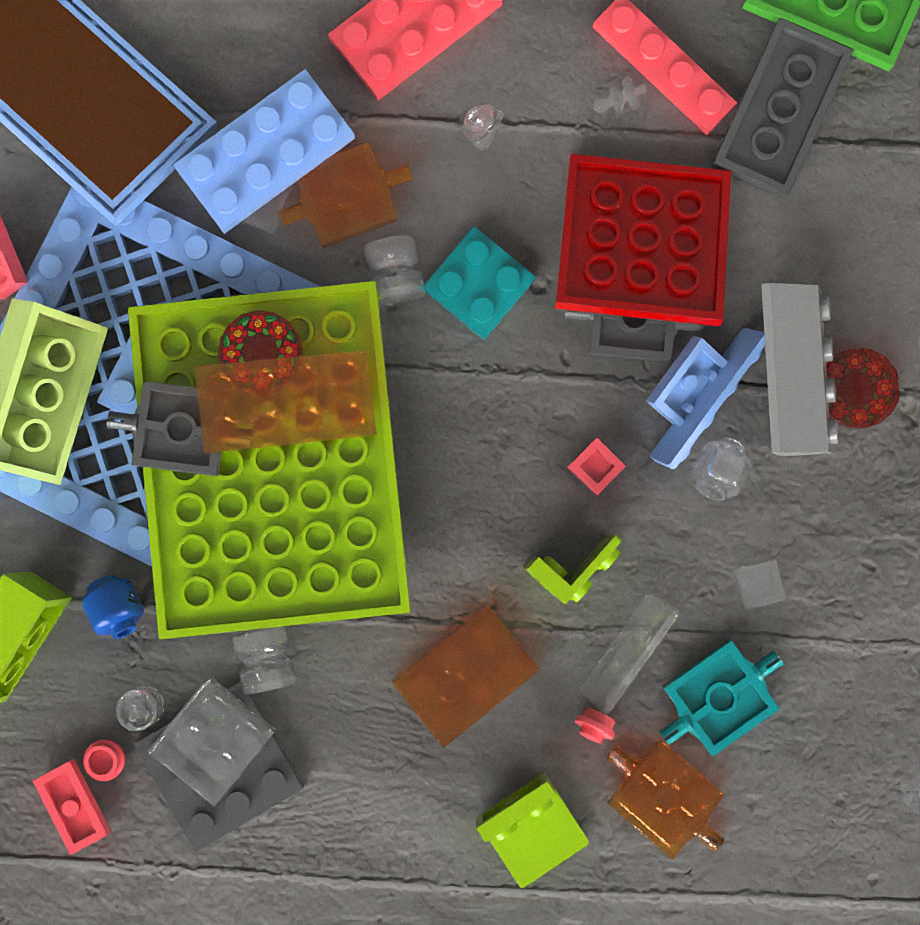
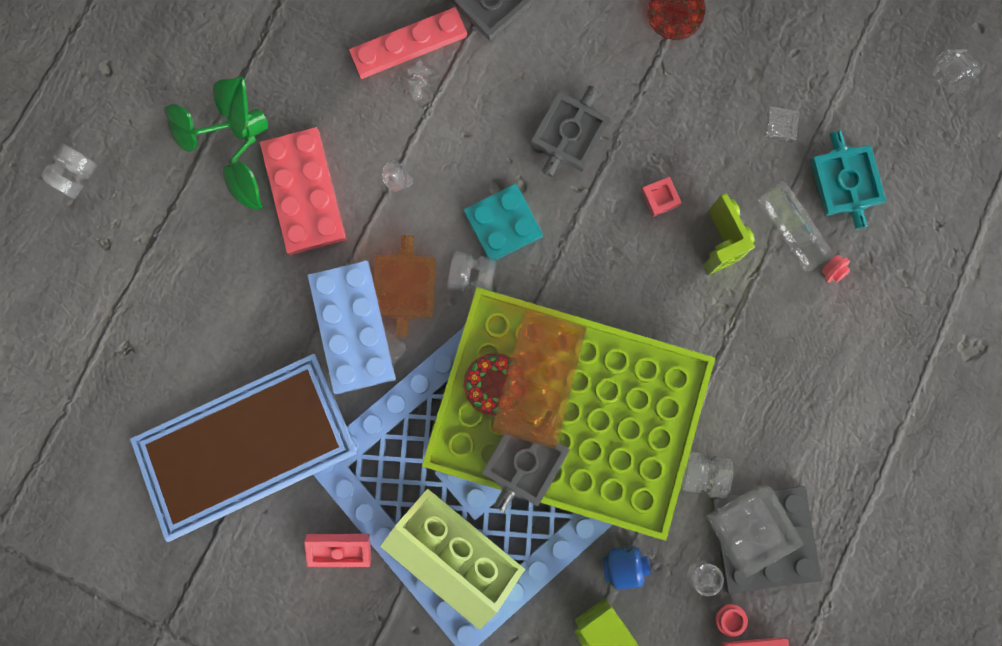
camera: 70 degrees left, 5 degrees down
clear orange plate [392,605,540,748] -> none
lime bracket [476,772,589,888] -> none
red plate [555,154,731,326] -> none
clear orange plate [606,739,725,860] -> none
light blue bracket [646,328,765,469] -> none
clear head [691,438,752,501] -> none
light grey slope [761,283,839,456] -> none

